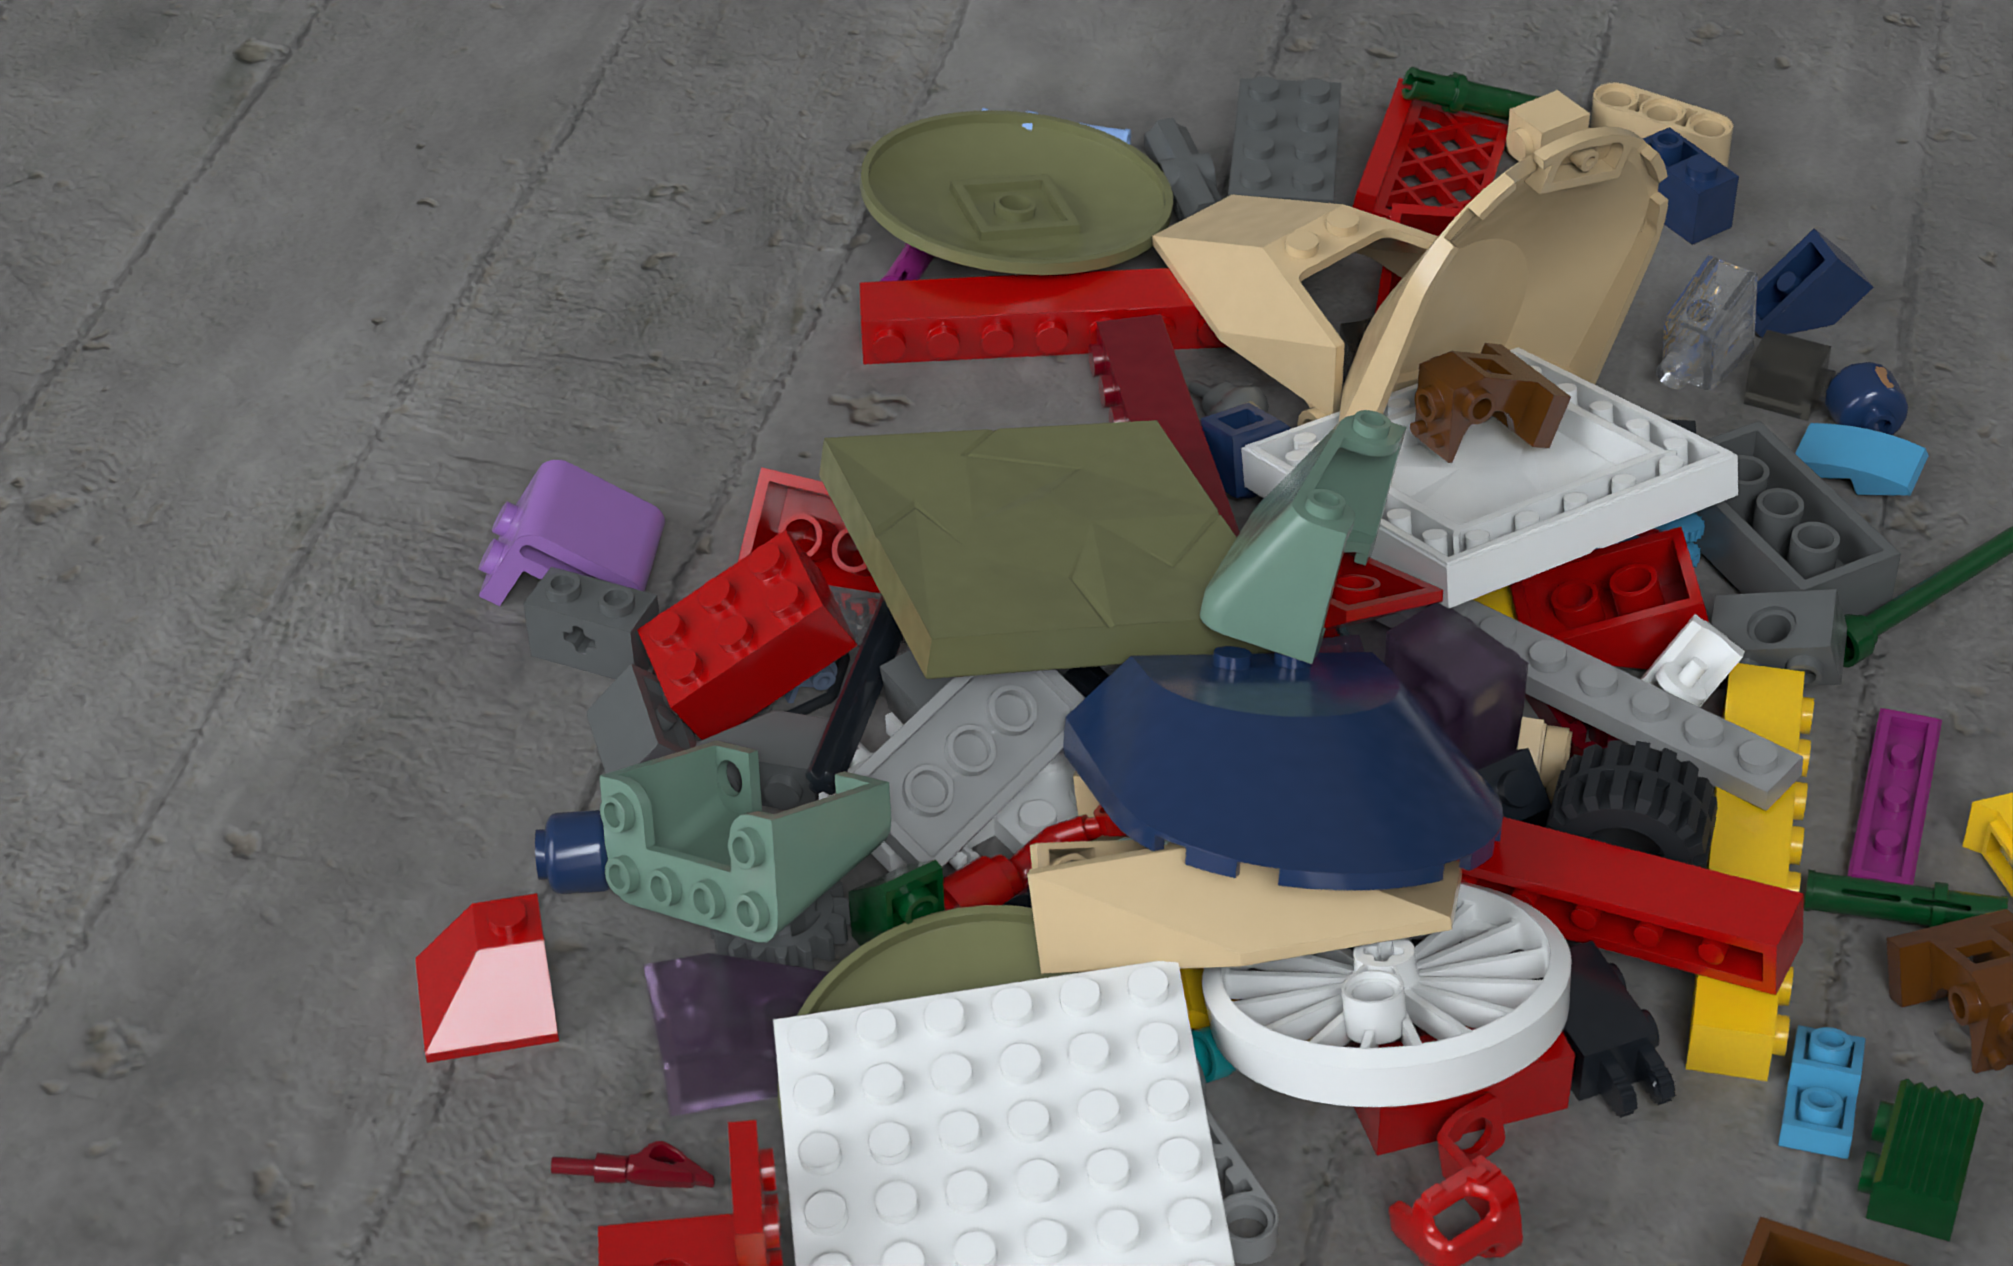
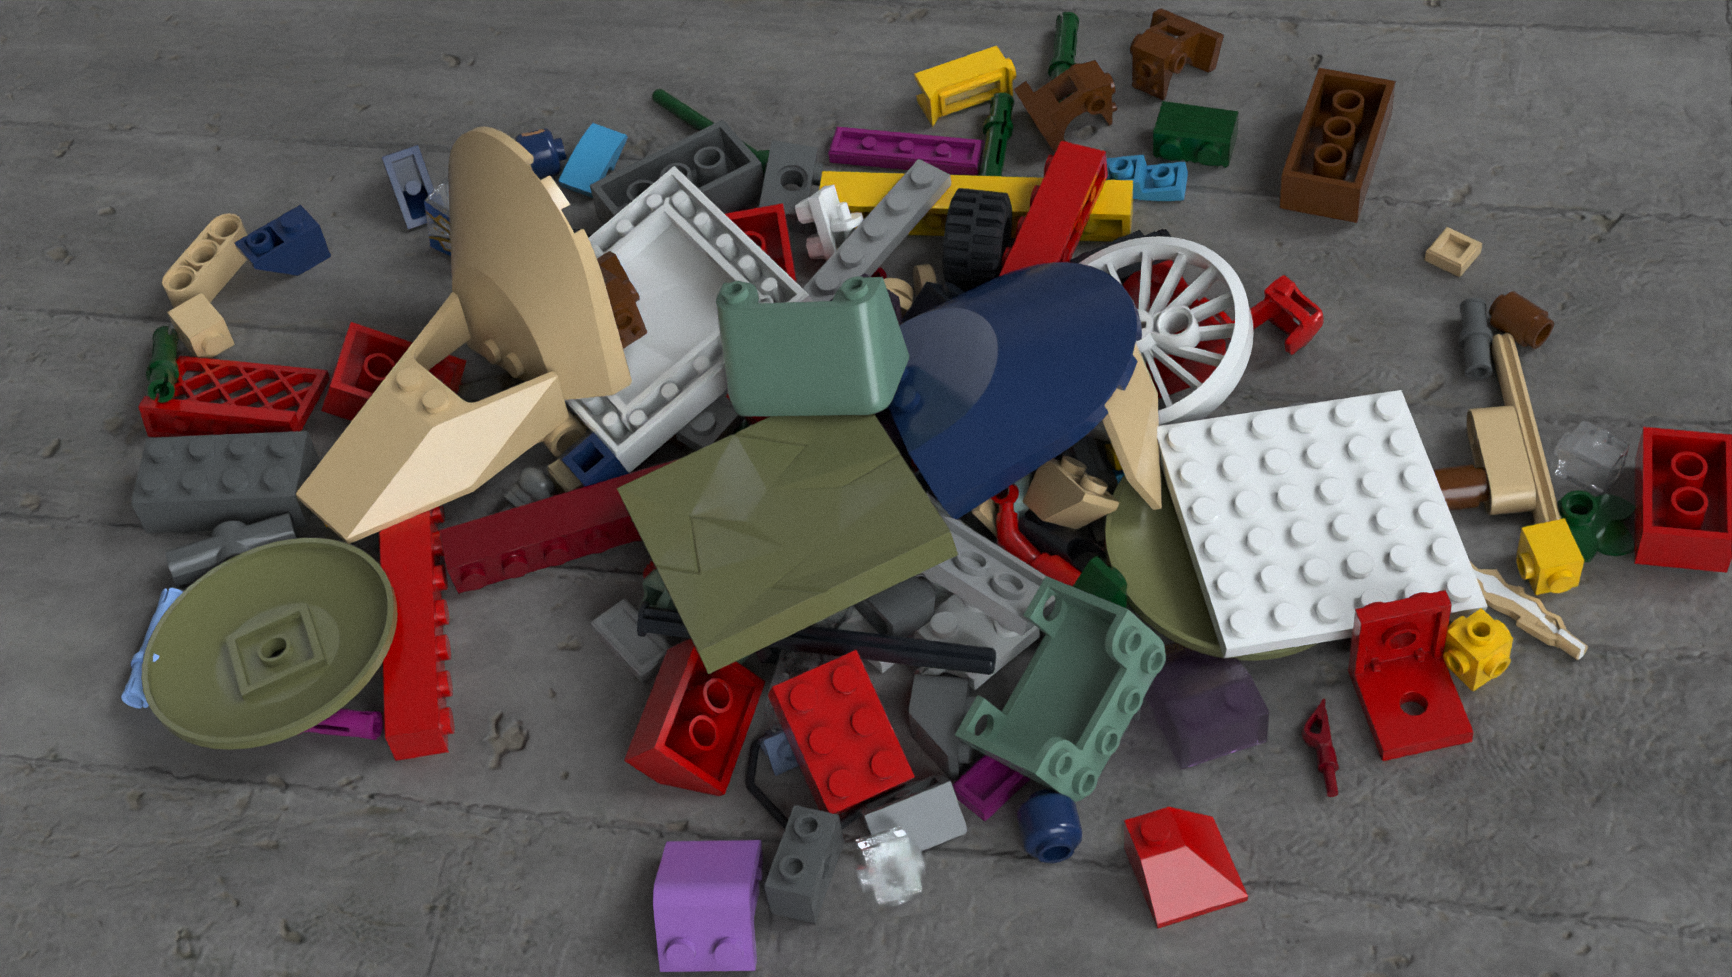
camera: 90 degrees left, 10 degrees up
none -> clear brick [854,826,927,906]

